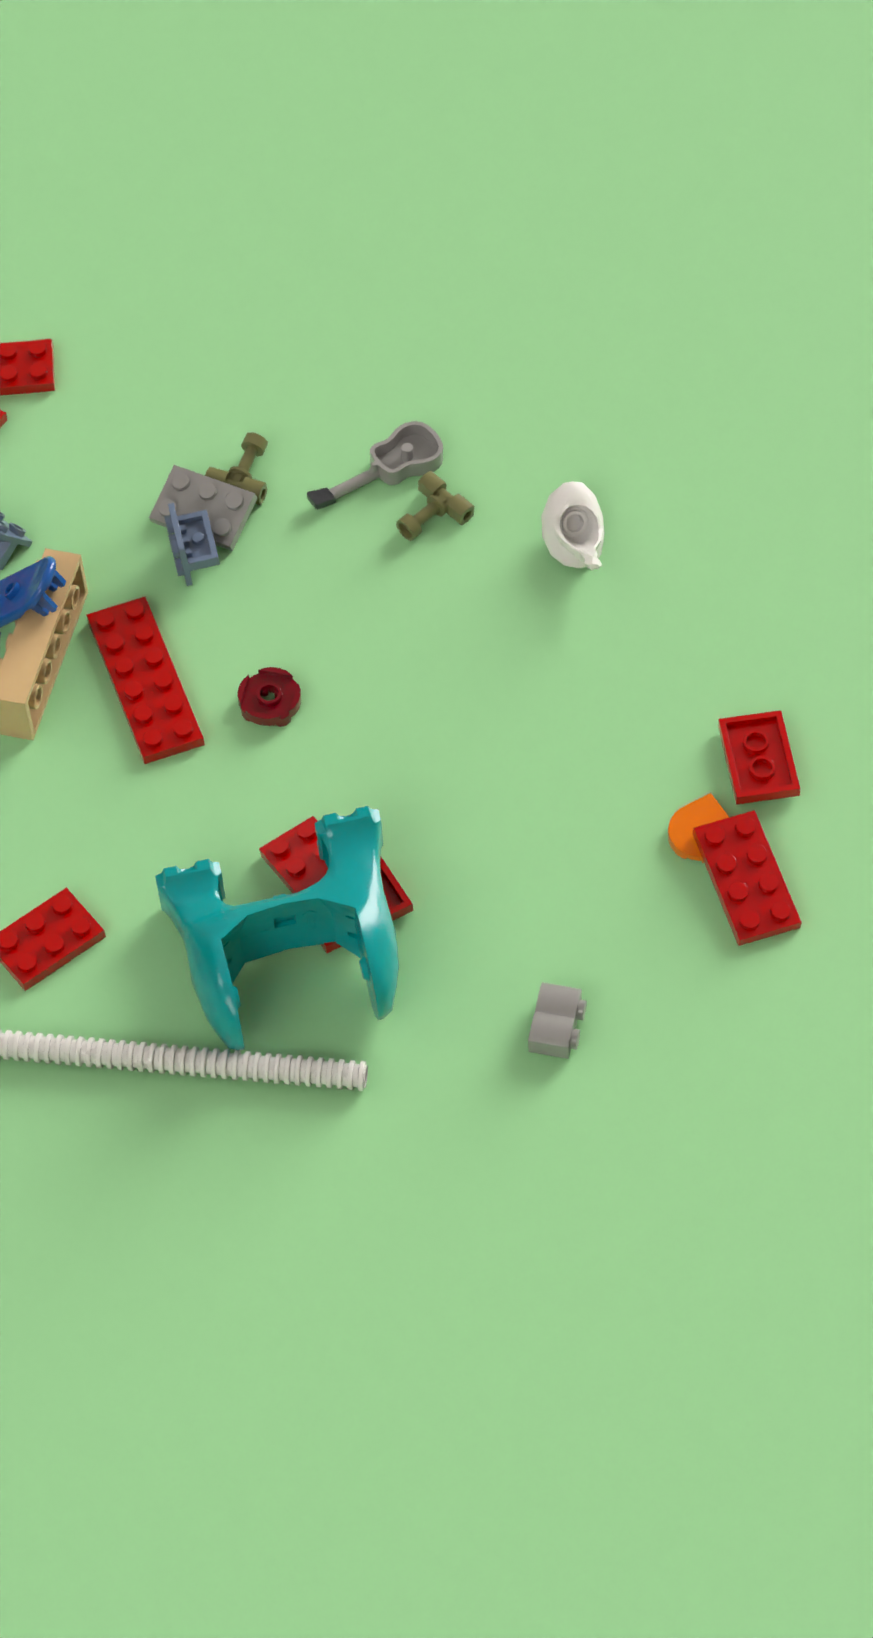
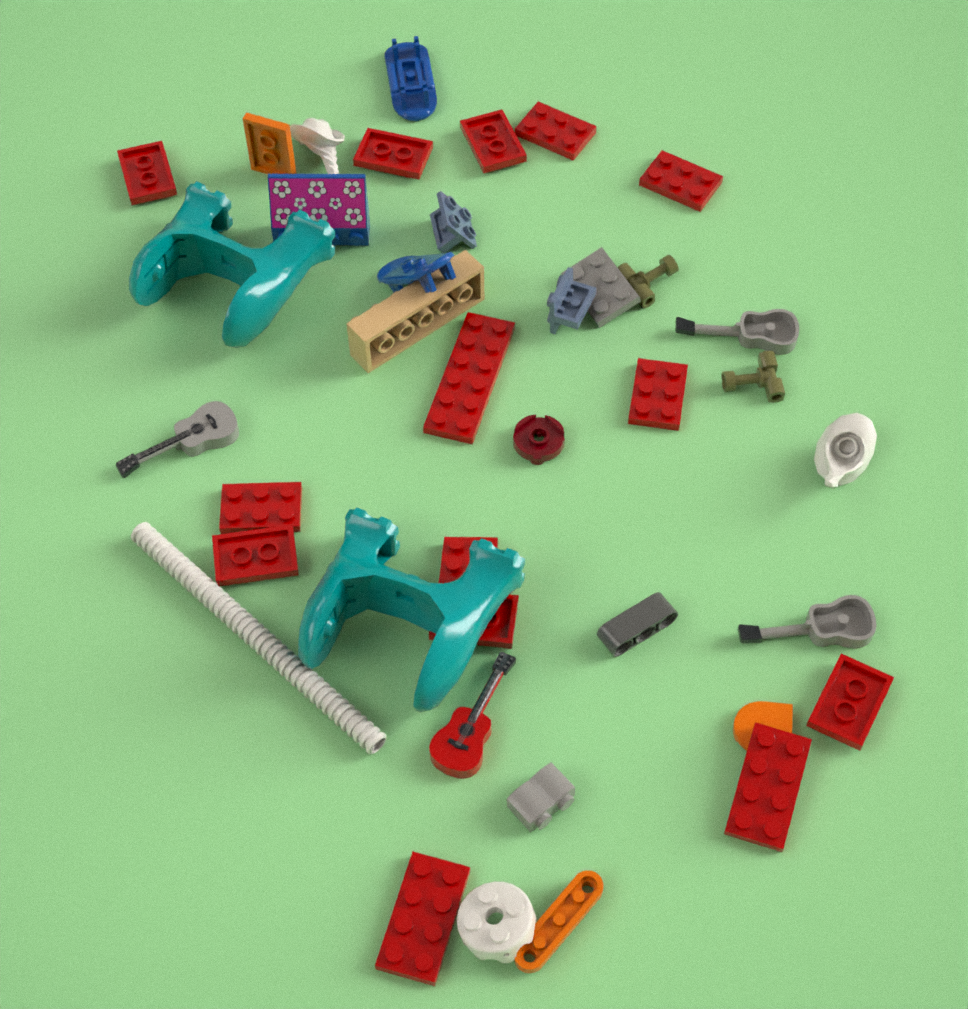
camera: 35 degrees right, 0 degrees up
none -> red plate [212,524,299,587]
none -> red plate [375,851,471,986]
none -> red piece [429,652,516,779]
none -> white plate [457,881,537,964]
none -> orange plate [514,870,604,974]
none -> dark grey beam [597,592,678,657]
none -> red plate [628,358,688,431]
none -> red plate [639,150,723,212]
none -> light grey piece [737,595,876,648]

